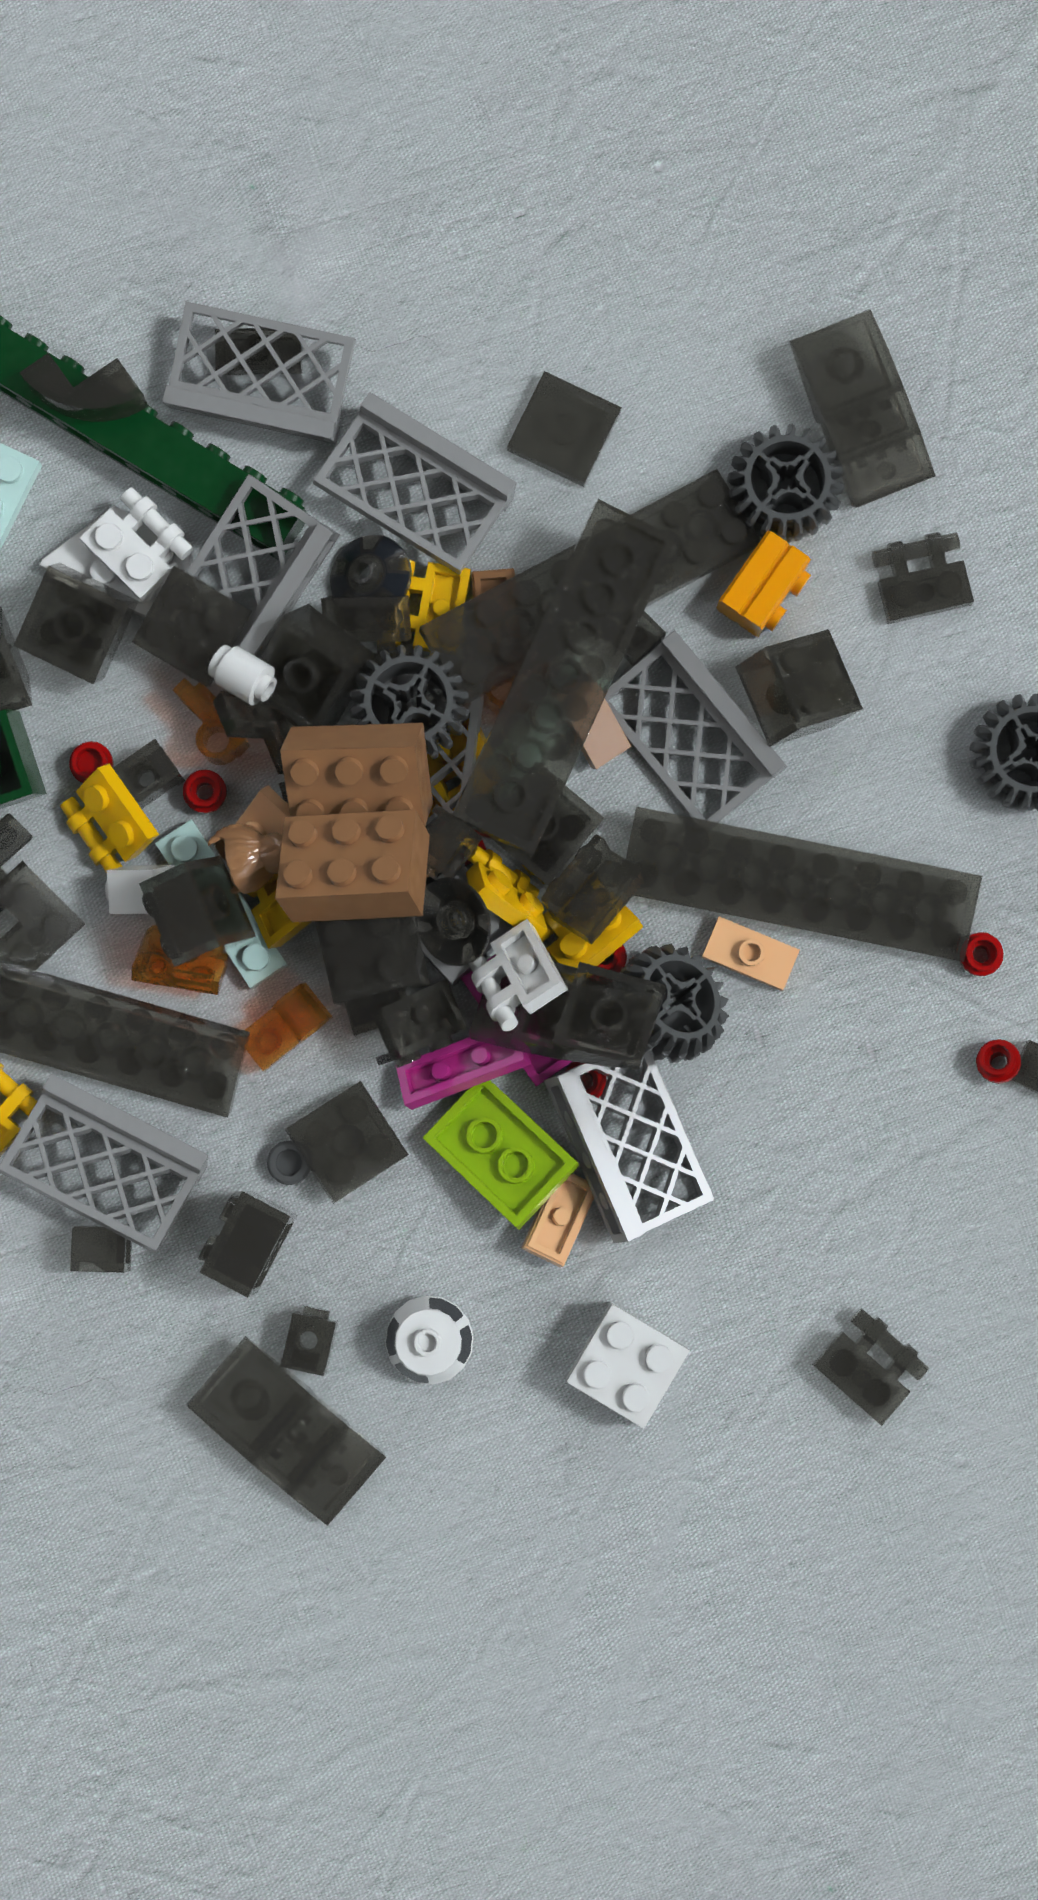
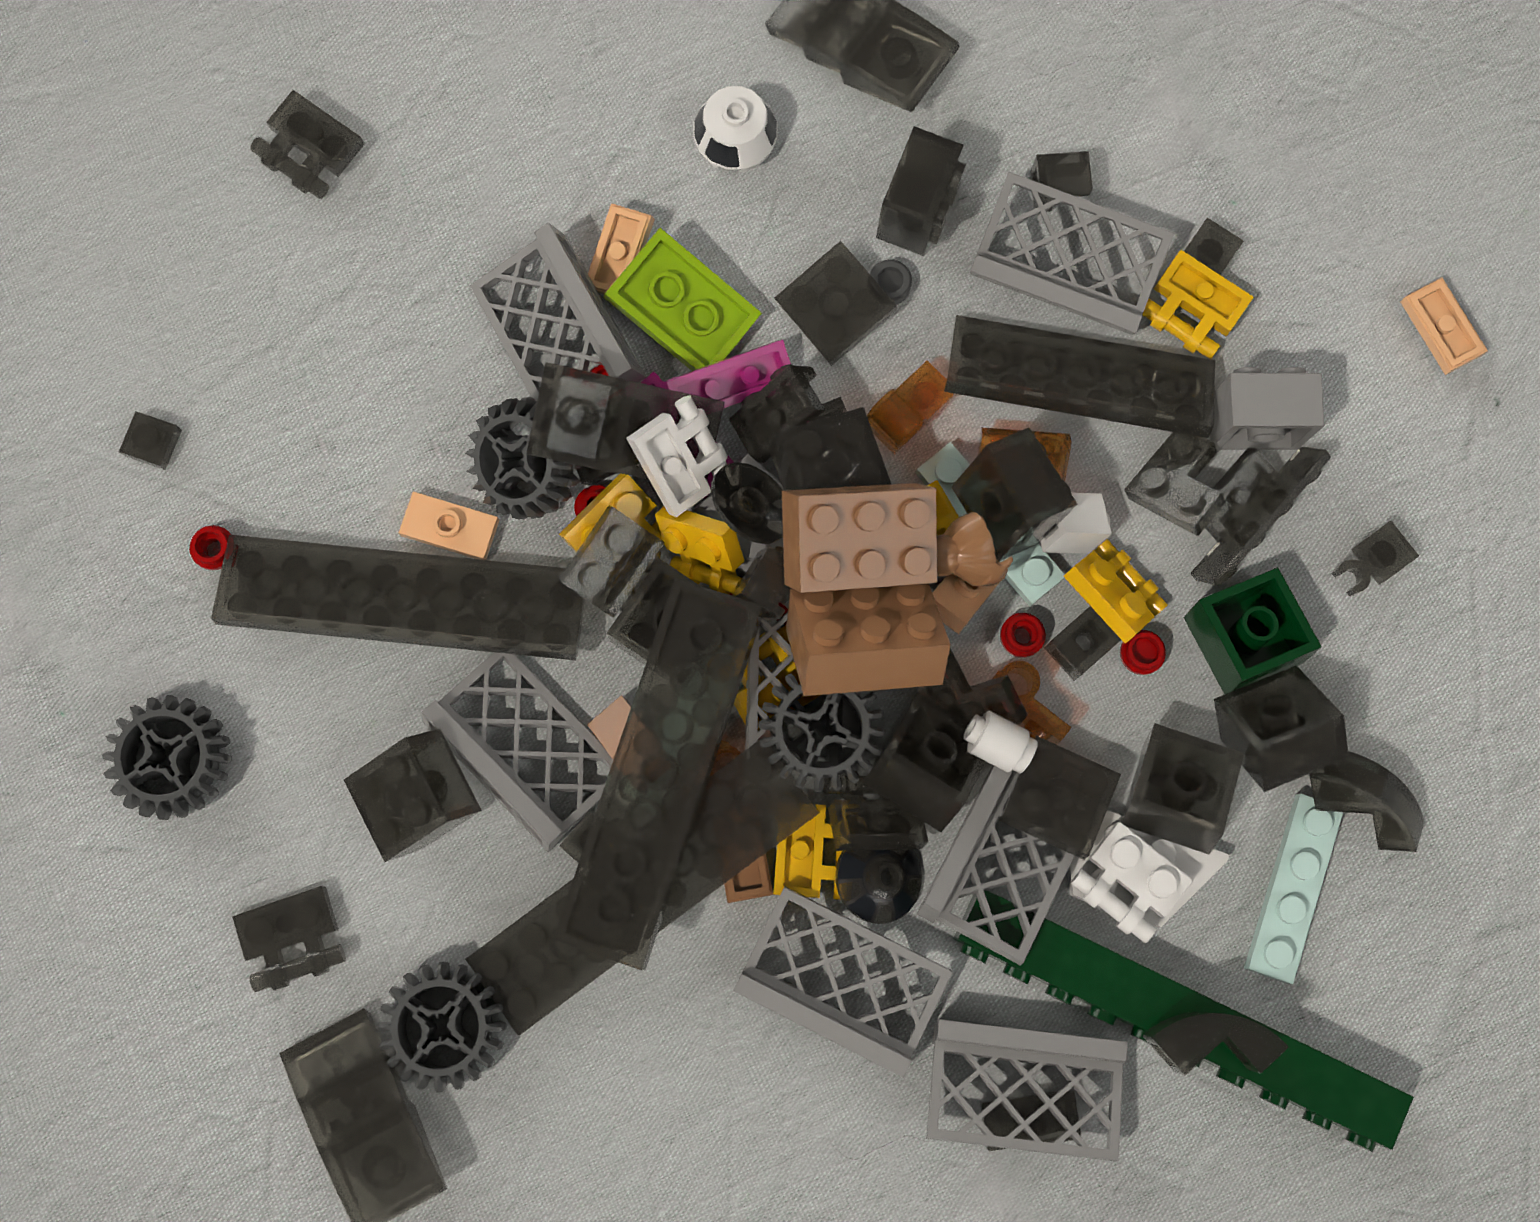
camera: 170 degrees right, 5 degrees down
clear smoke brick [280,1305,338,1376] -> none
clear smoke tile [507,371,622,487] -> none
white brick [566,1301,690,1429] -> none
light orange brick [716,530,811,637] -> none
red plate [976,1039,1021,1084] -> none

